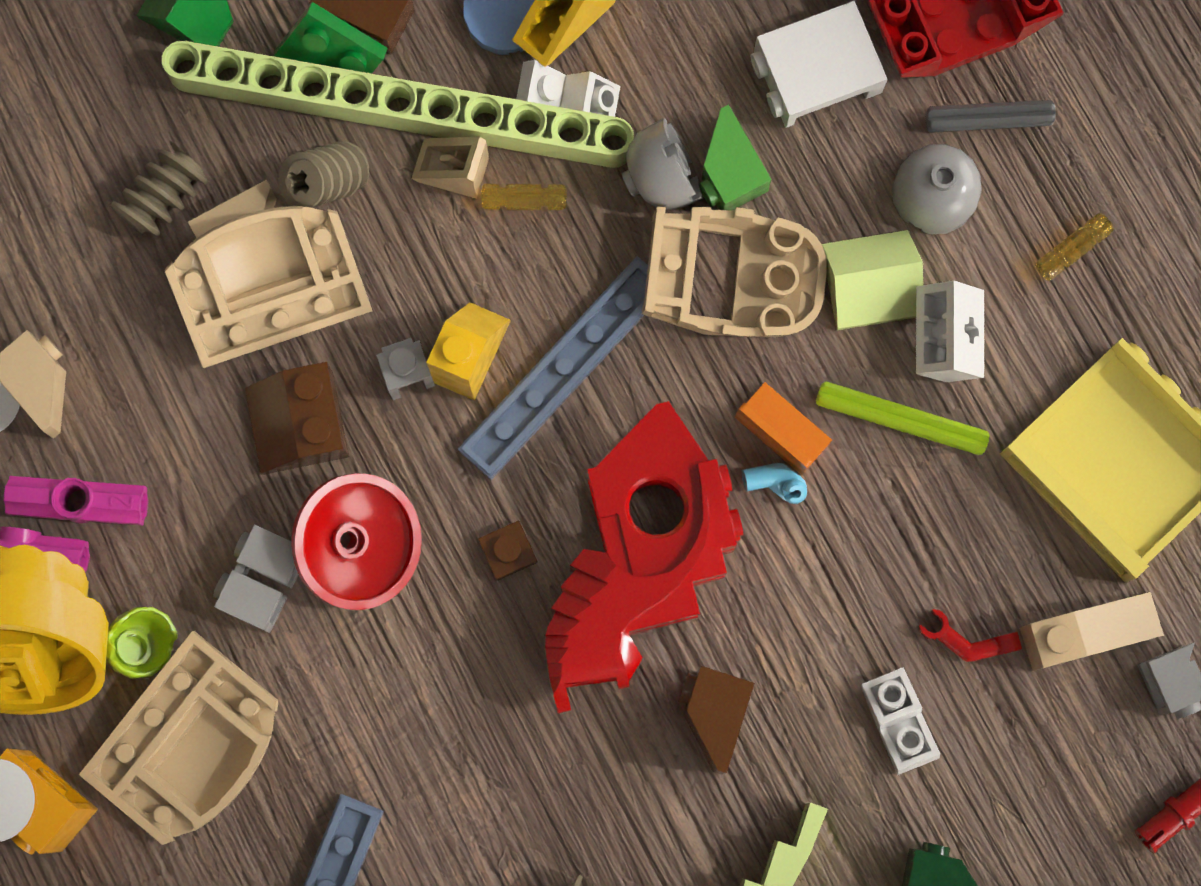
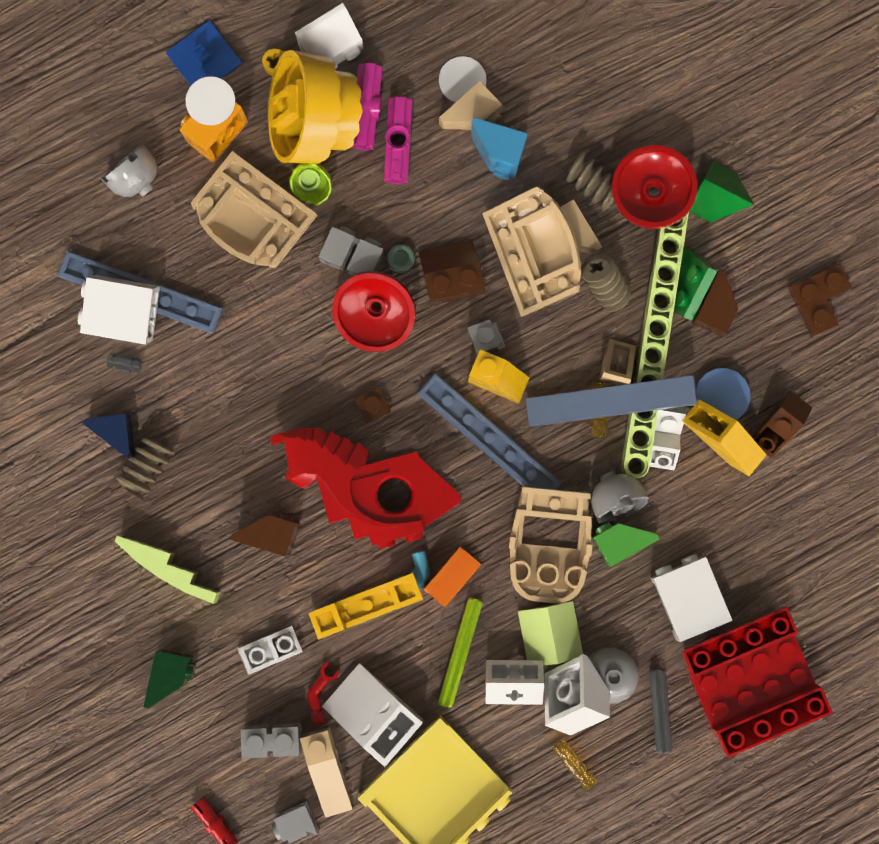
camera: 90 degrees right, 5 degrees up
none -> light grey piece [240,723,302,759]
none -> yellow slope [308,573,423,640]
none -> white slope [322,663,423,767]
none -> sand green tile [387,244,415,273]
none -> dark azure slope [471,117,528,180]
none -> sand blue tile [526,375,698,427]
none -> white slope [545,654,610,735]
none -> red dish [612,145,697,229]

